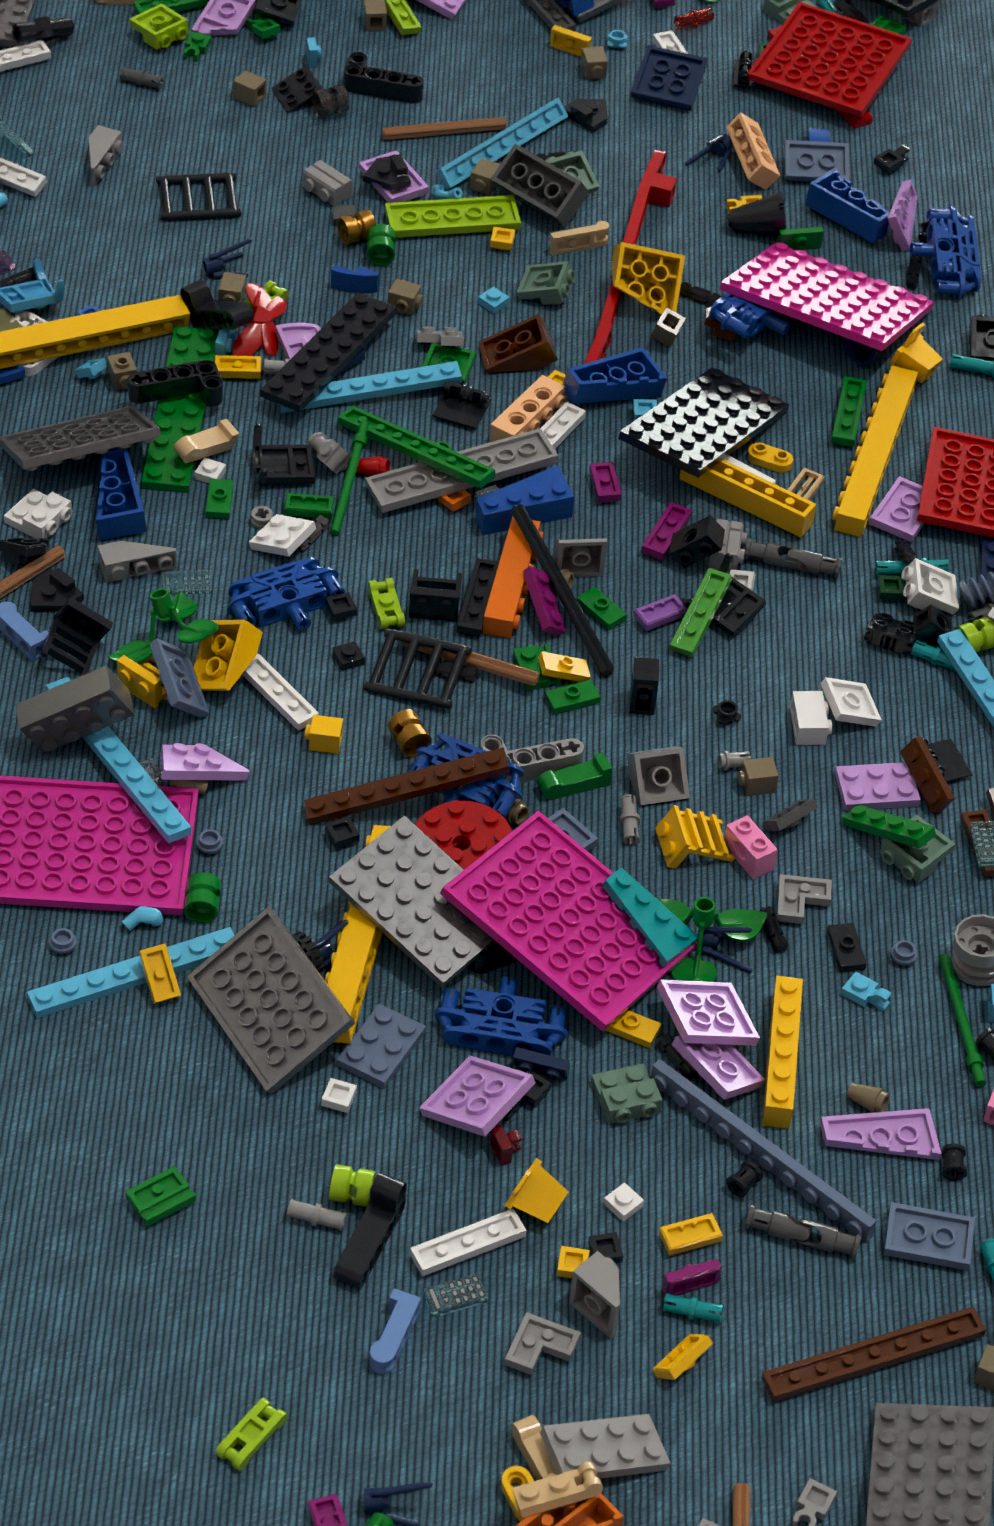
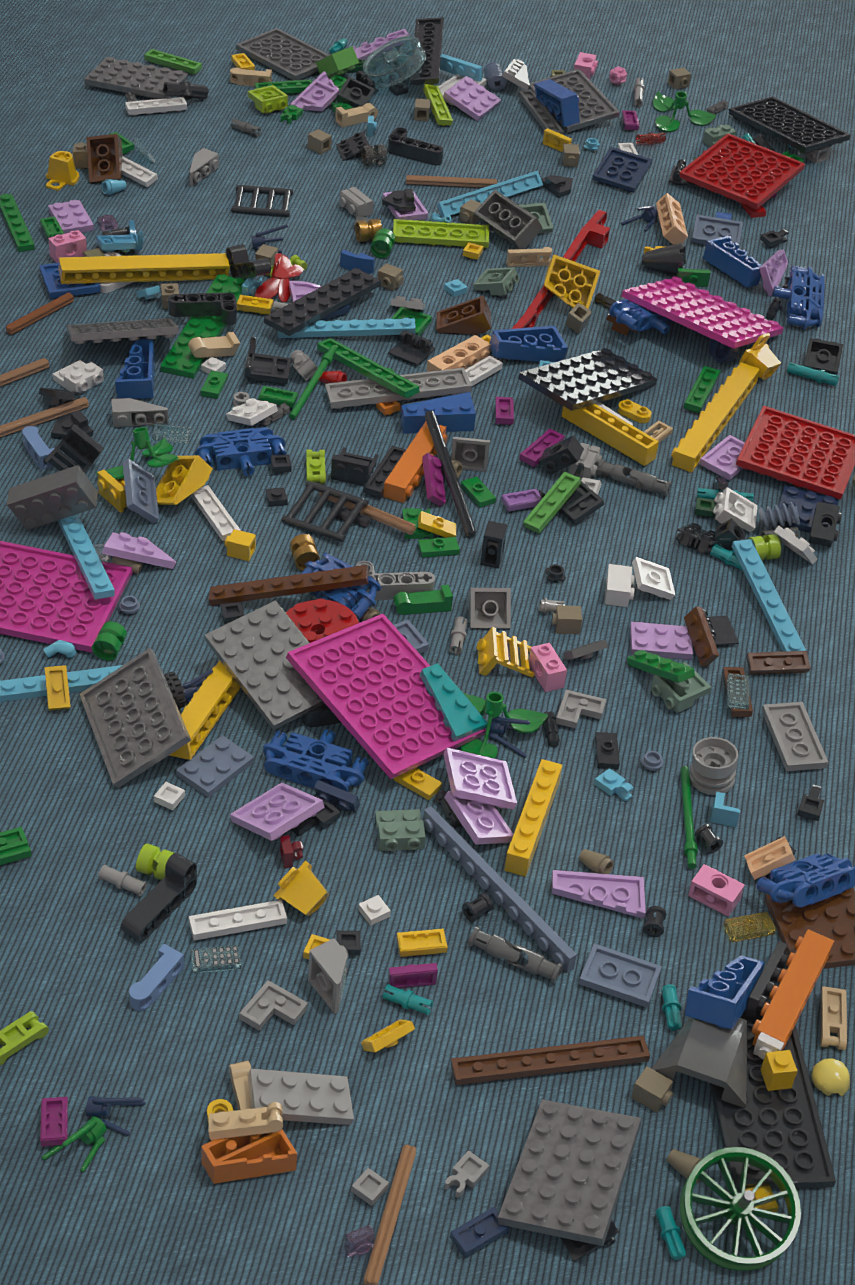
camera: 10 degrees right, 5 degrees down
none -> tan leg [335,103,378,127]

